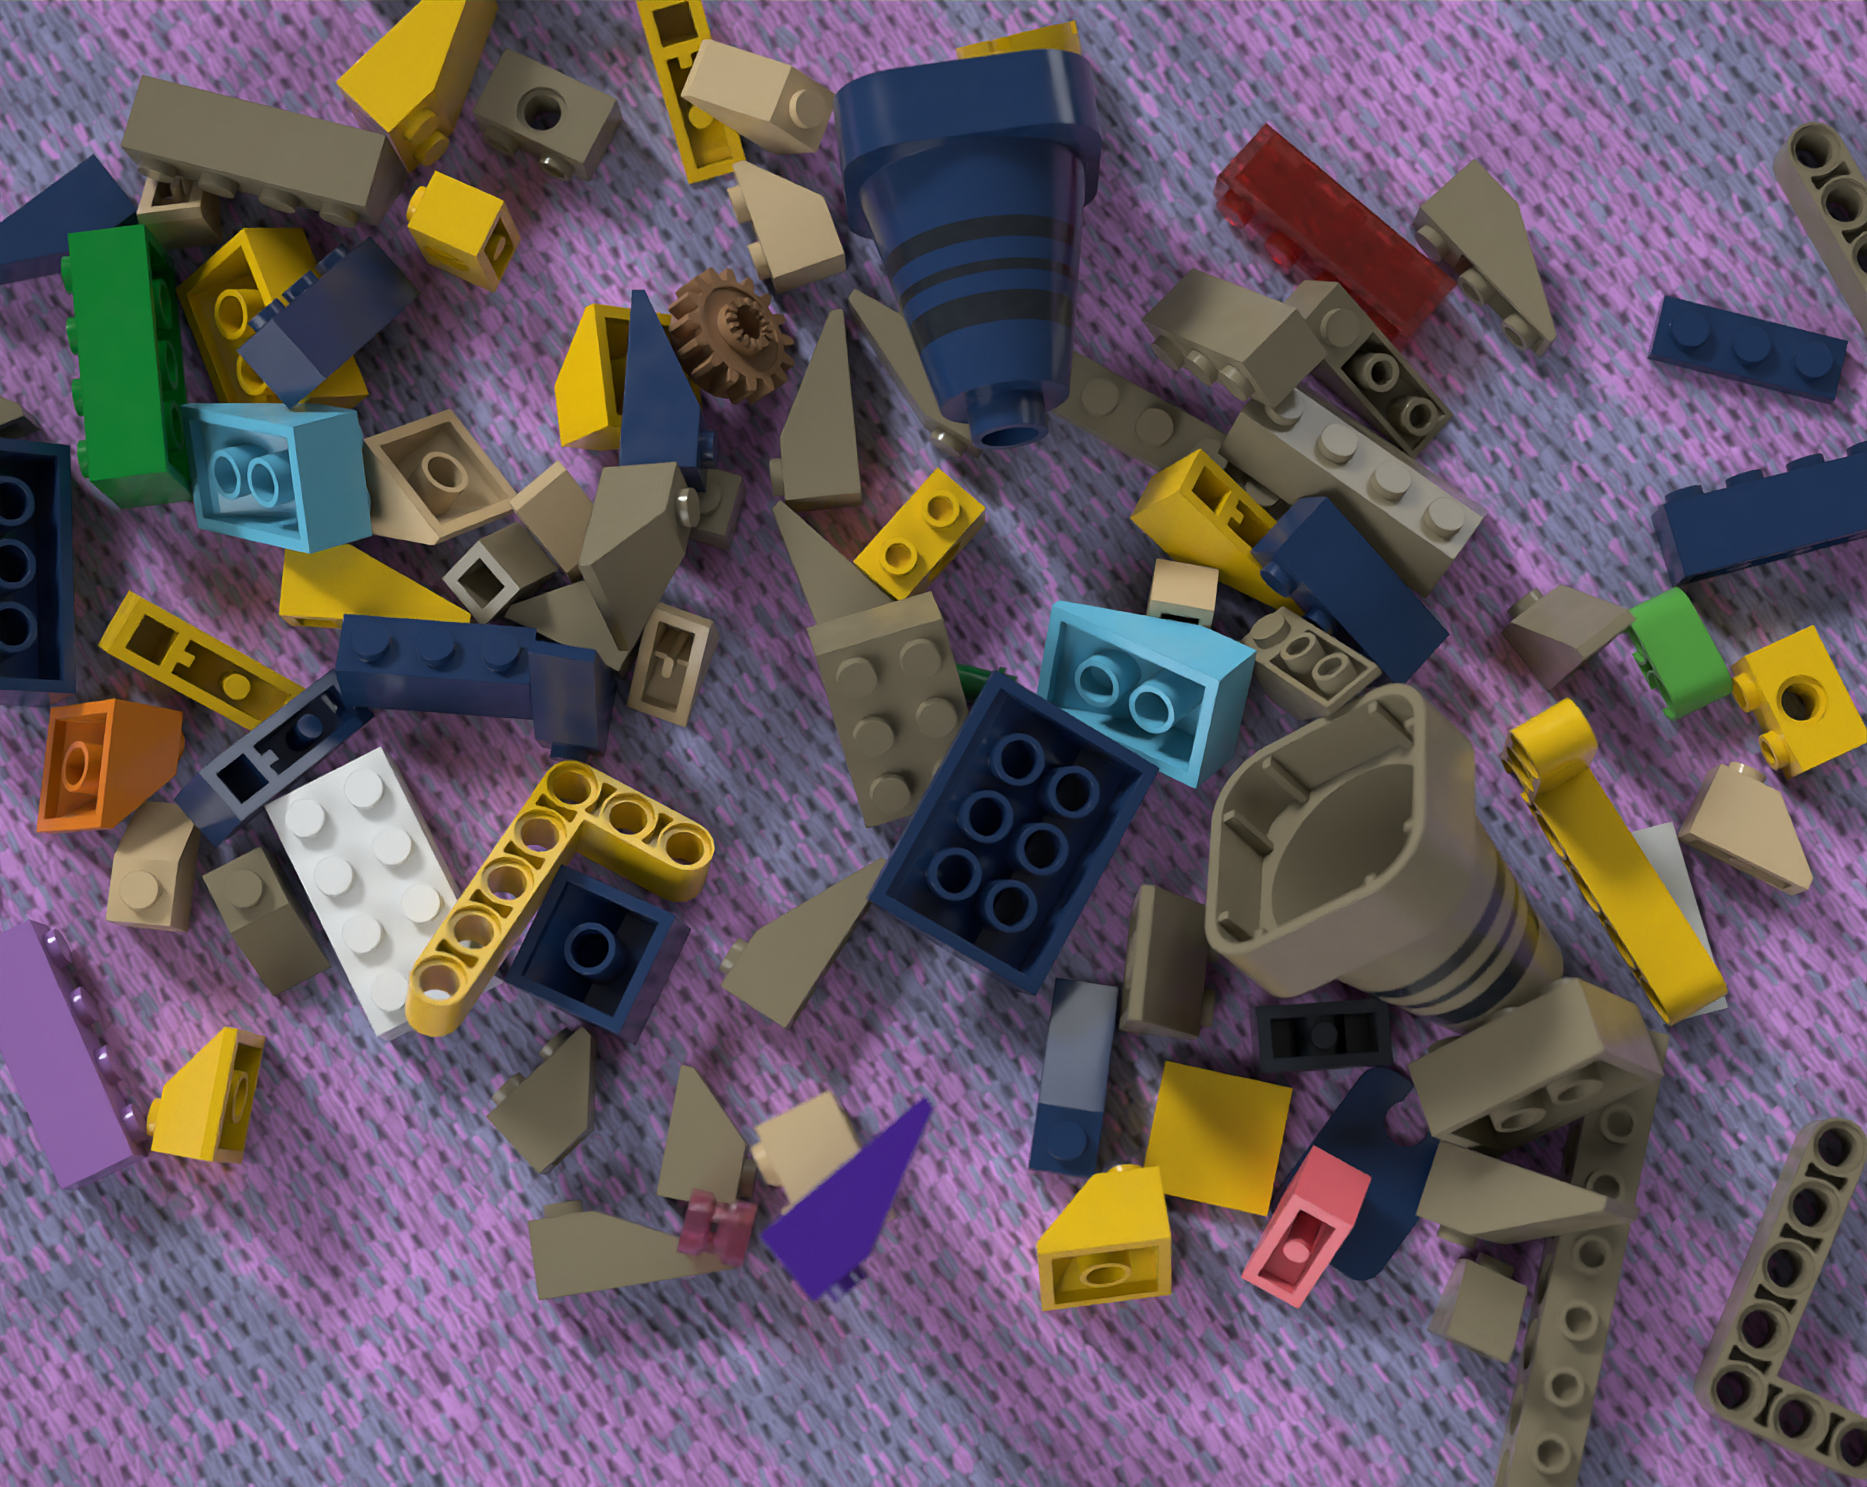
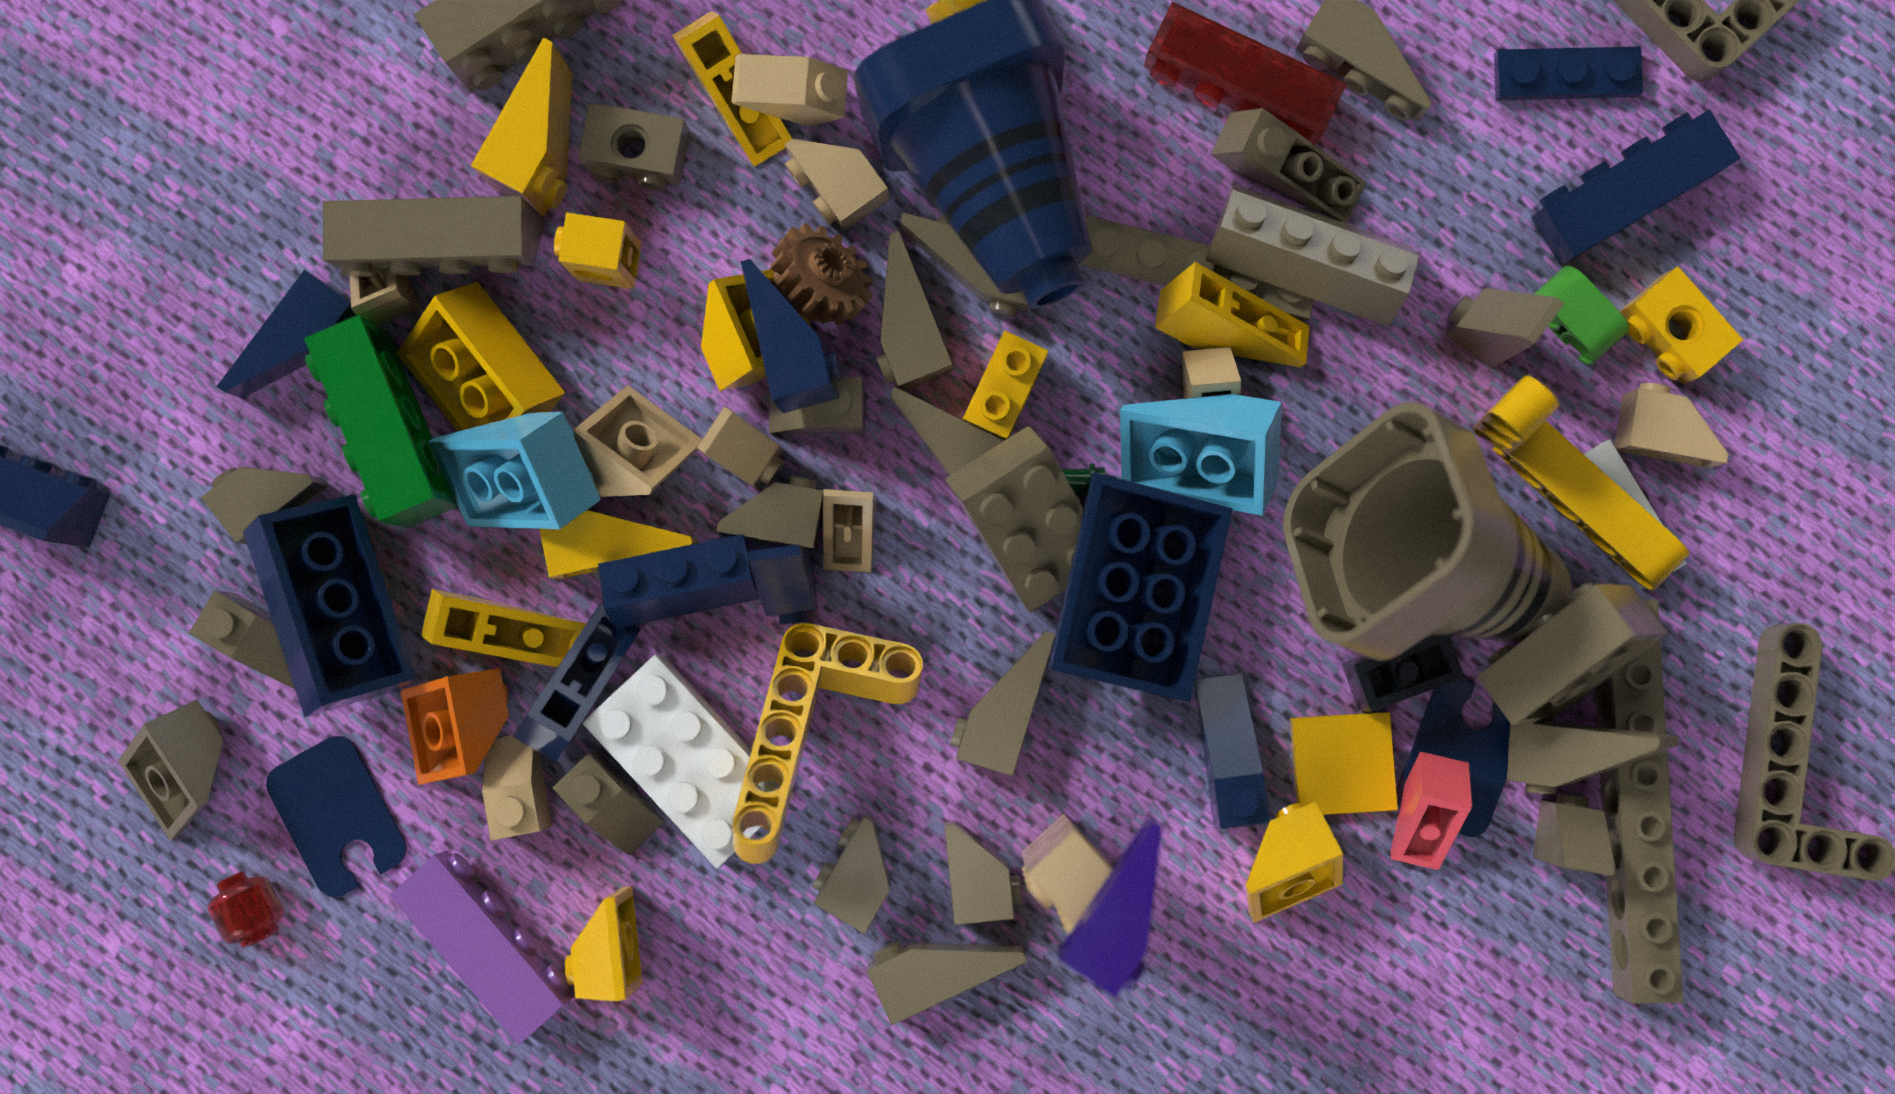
camera: 10 degrees left, 5 degrees up
dark blue brick [236,236,421,410] -> none
dark tan brick [442,521,559,624] -> none
dark blue slope [504,864,691,1046] -> none
dark tan slope [578,462,700,651] -> none
clear pink wheel [677,1188,758,1269] -> none
dark tan slope [1118,885,1219,1041] -> none
dark tan brick [1141,268,1328,408] -> none
dark tan slope [1239,606,1382,721] -> none
dark blue brick [1250,497,1450,688] -> none

